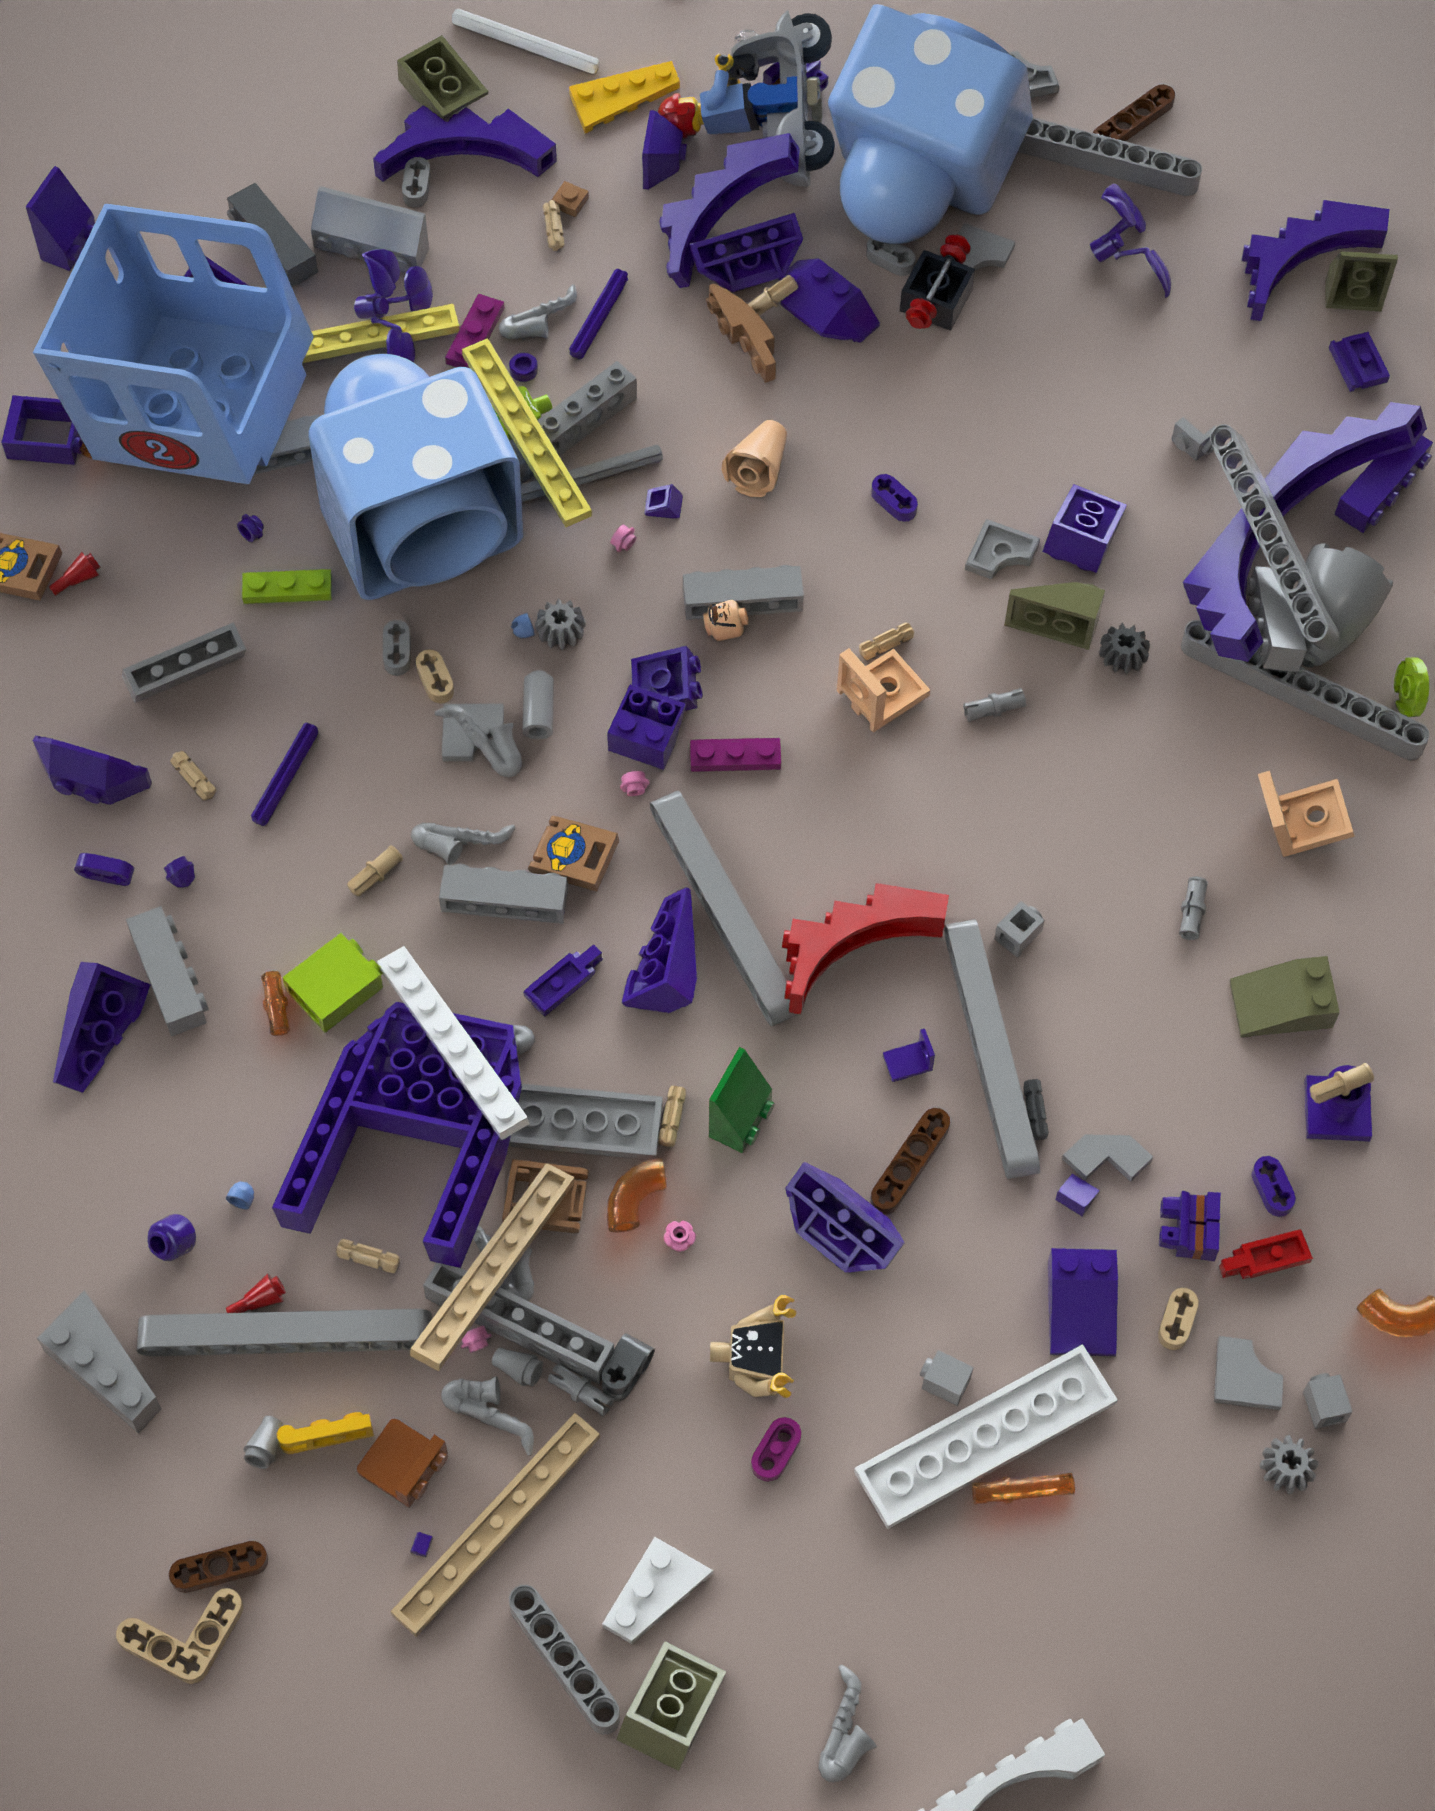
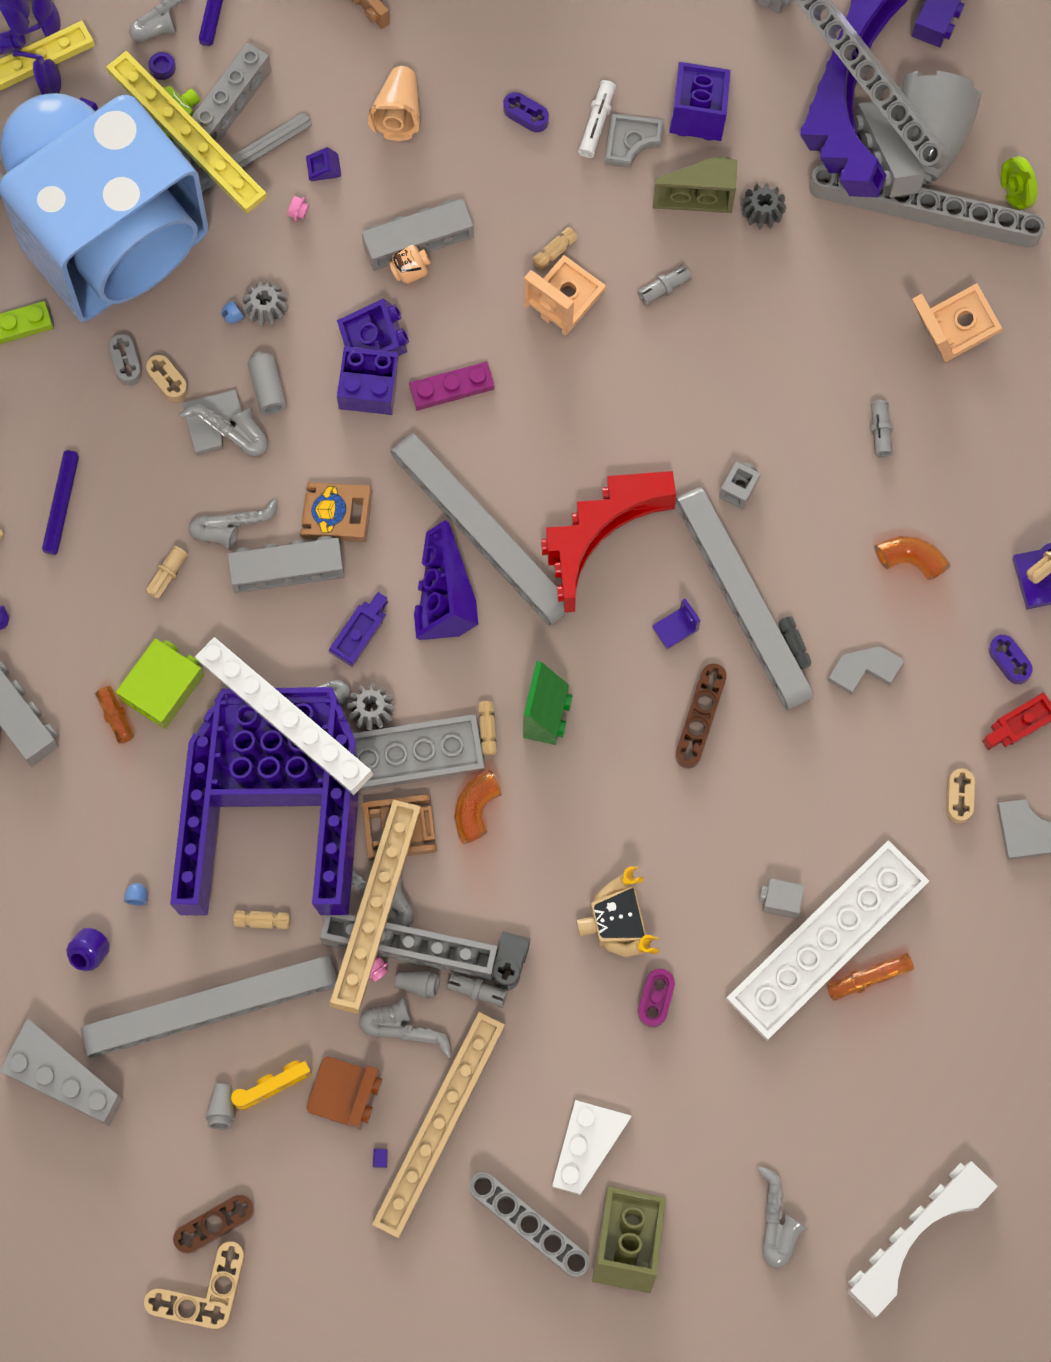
camera: 15 degrees left, 10 degrees up
red cone [225,1273,286,1313] -> none
magenta plate [445,293,505,368] -> none
bright pink plate [620,771,650,796] -> none
bright pink plate [664,1221,696,1252] -> none
dark purple wedge [785,1162,905,1273] -> none
dark purple slope [1048,1248,1118,1356] -> none
slope [1055,1173,1100,1217] -> none
dark purple hips [1159,1191,1221,1261] -> none
olive slope [1229,956,1340,1037] -> none
none -> light grey gear [347,683,395,731]
none -> white pin [578,80,616,158]
none -> clear orange cylinder [874,536,951,580]

